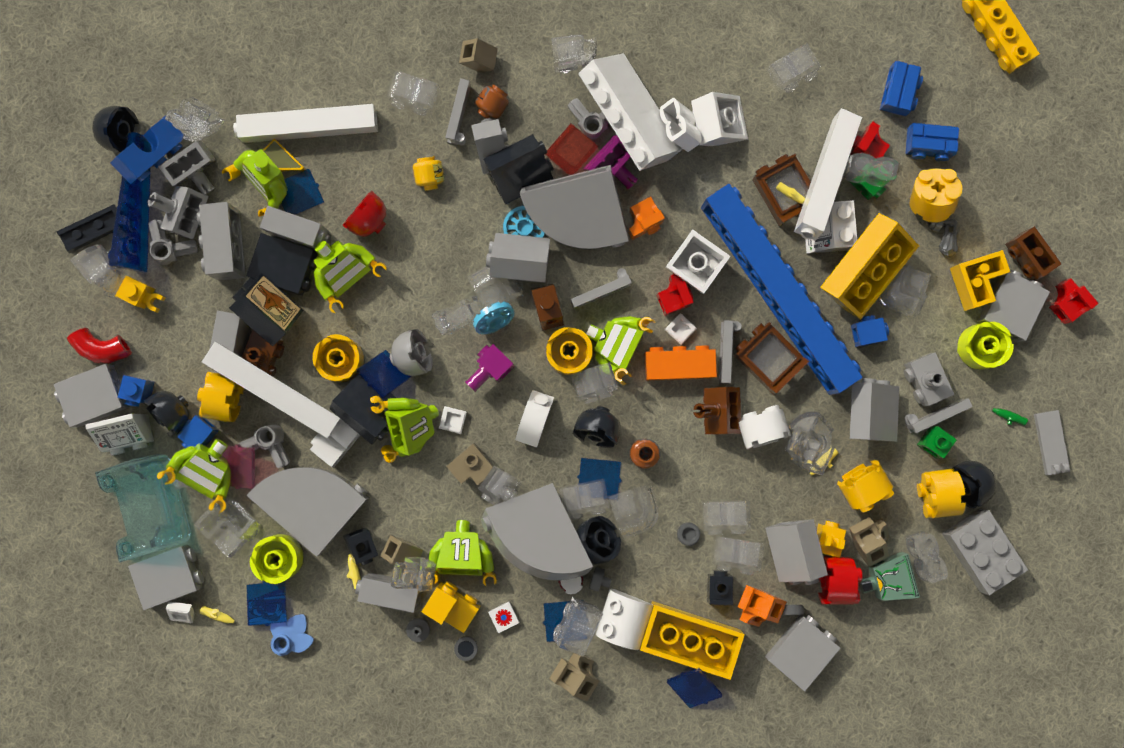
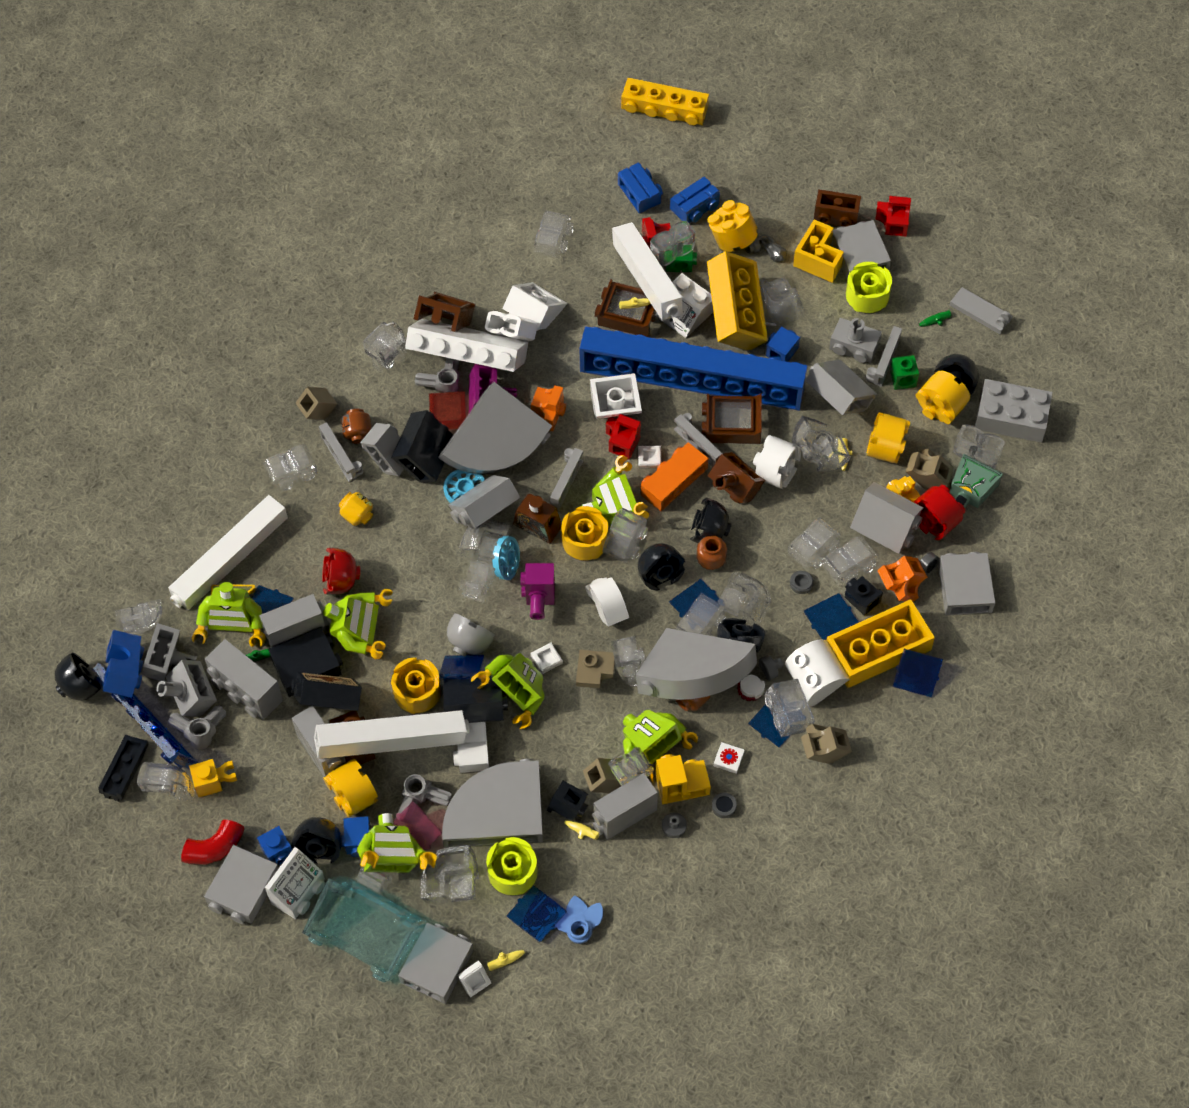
camera: 40 degrees left, 25 degrees down
none -> green helmet [246,648,270,662]
none -> reddish brown window [414,292,476,332]
none -> black cylinder [690,497,731,543]
none -> clear blue piece [804,593,859,640]

